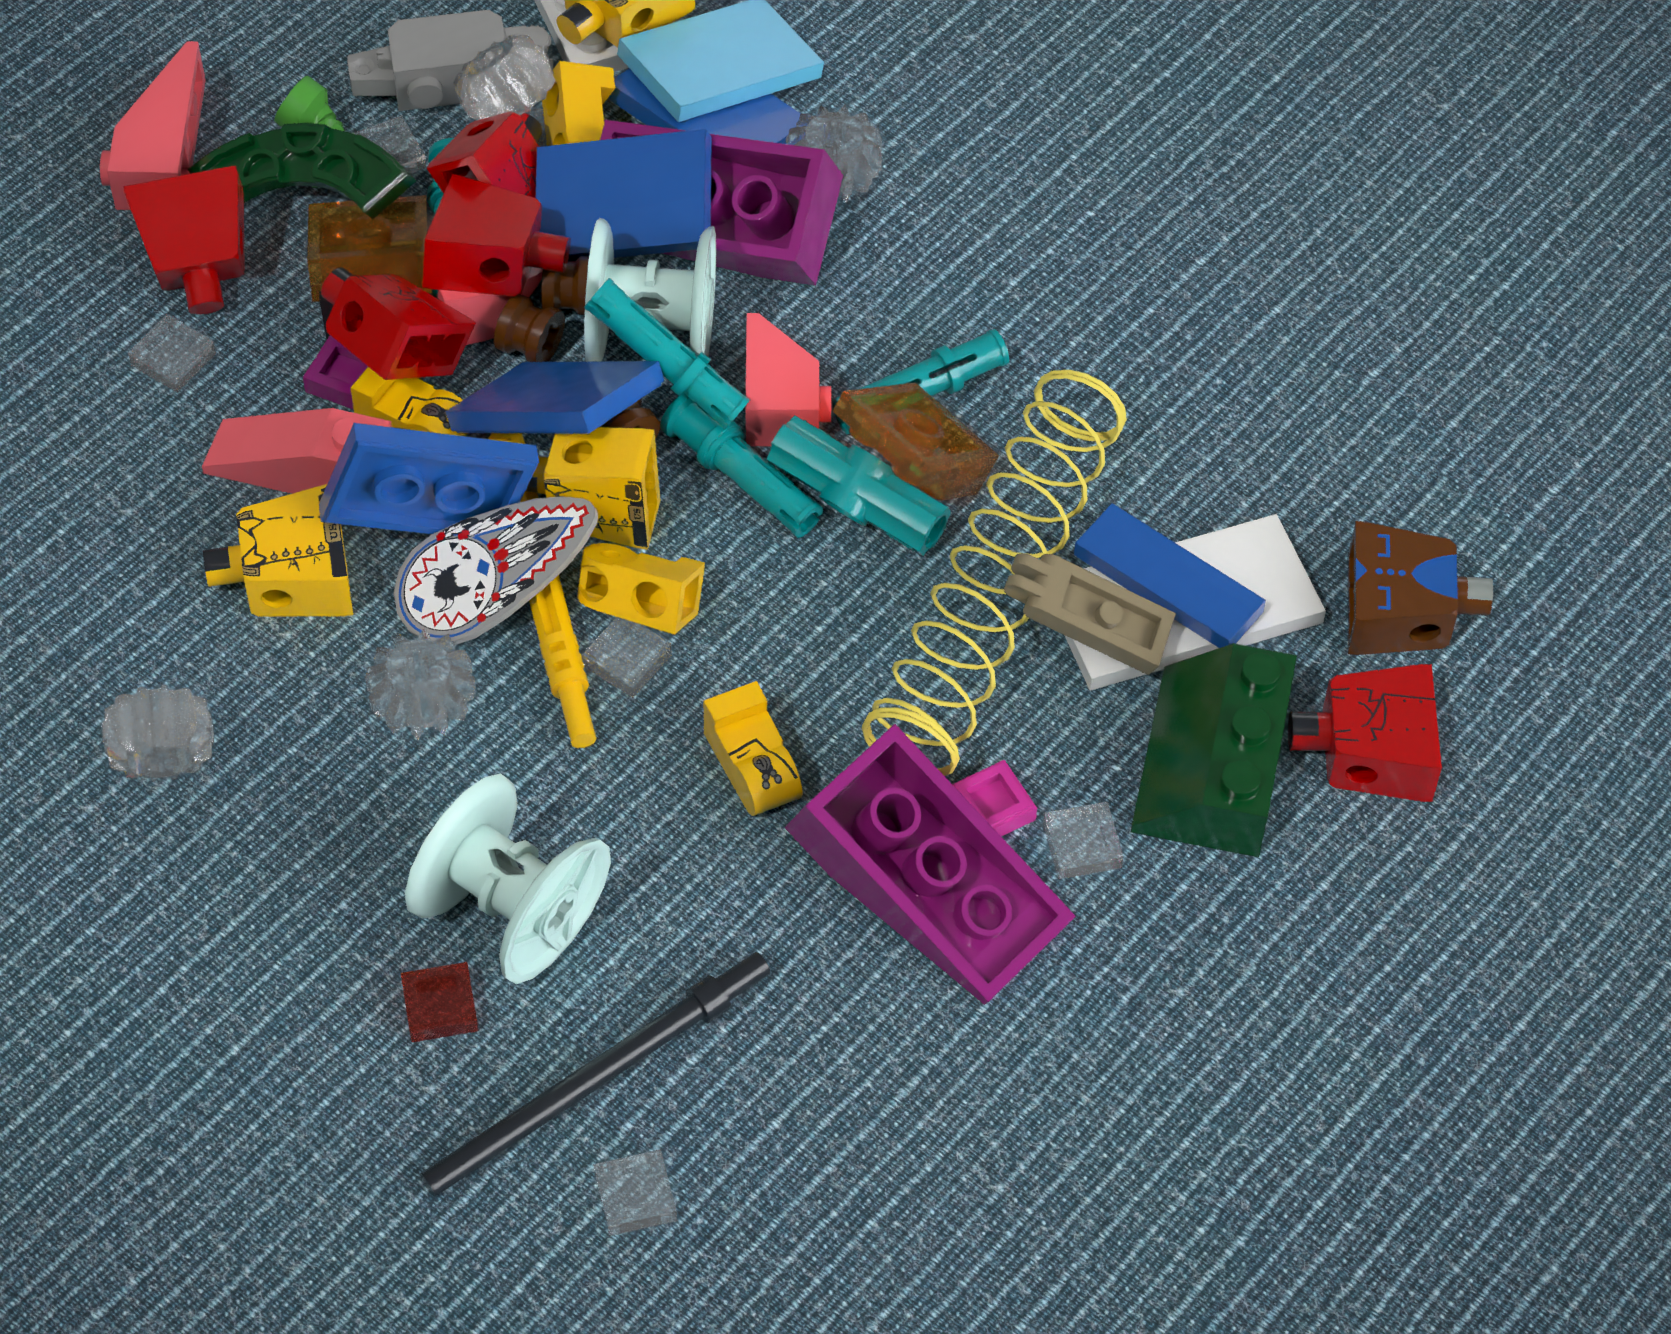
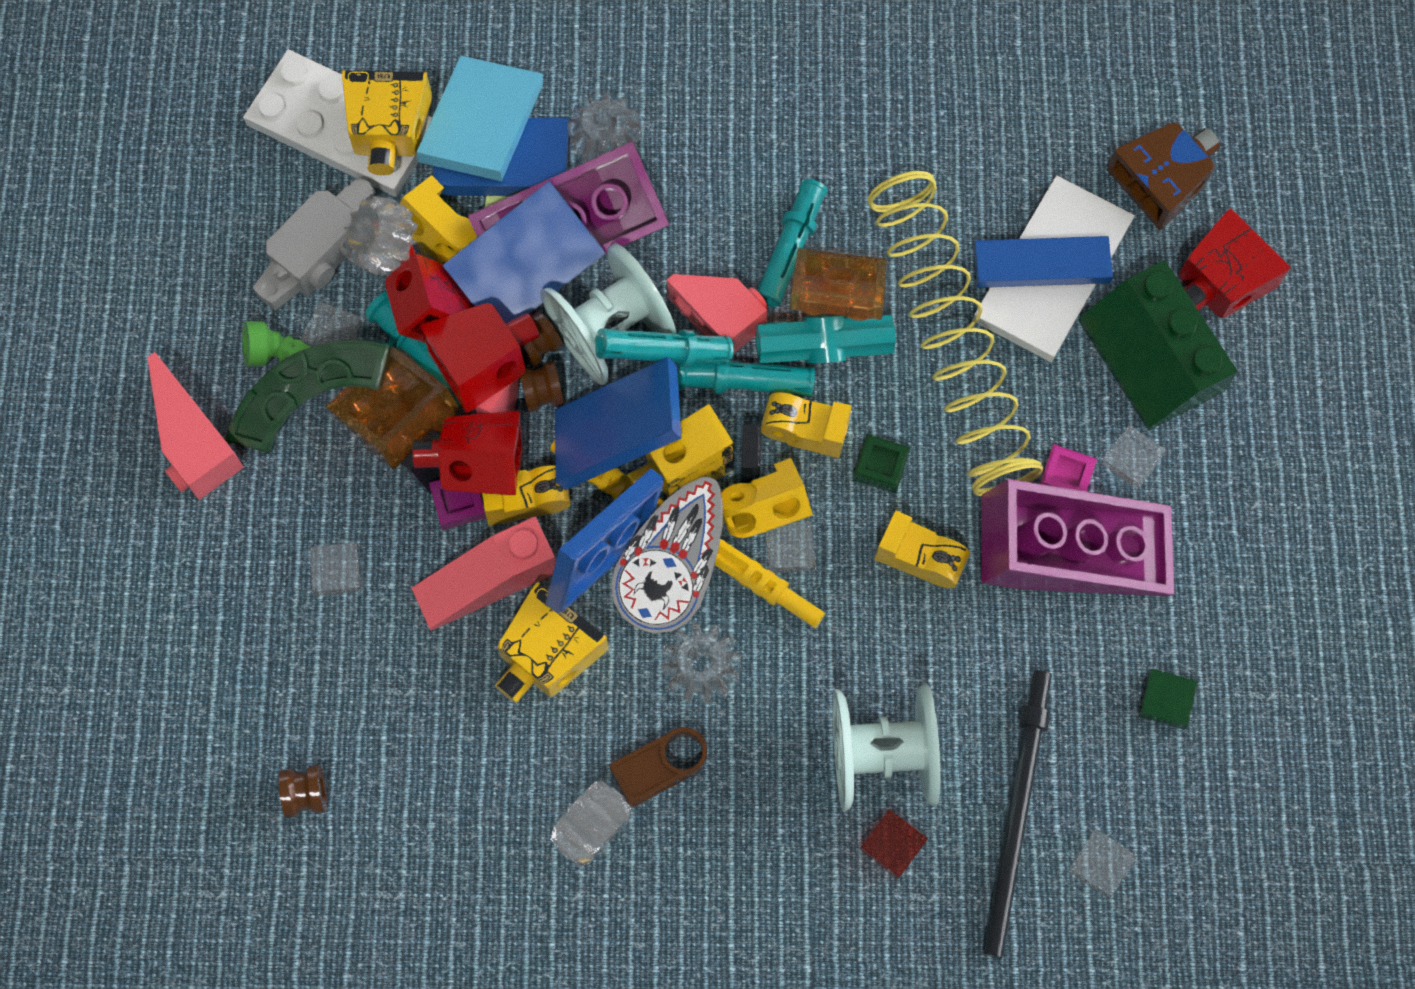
camera: 40 degrees left, 15 degrees up
red torso [123,165,245,315] -> none
dark tan hinge [1004,553,1176,675] -> none
none -> reddish brown piece [609,727,707,809]
none -> black tile [741,424,761,483]
none -> yellow leg [760,392,852,458]
none -> dark green tile [853,434,911,494]
none -> dark green tile [1138,669,1198,730]

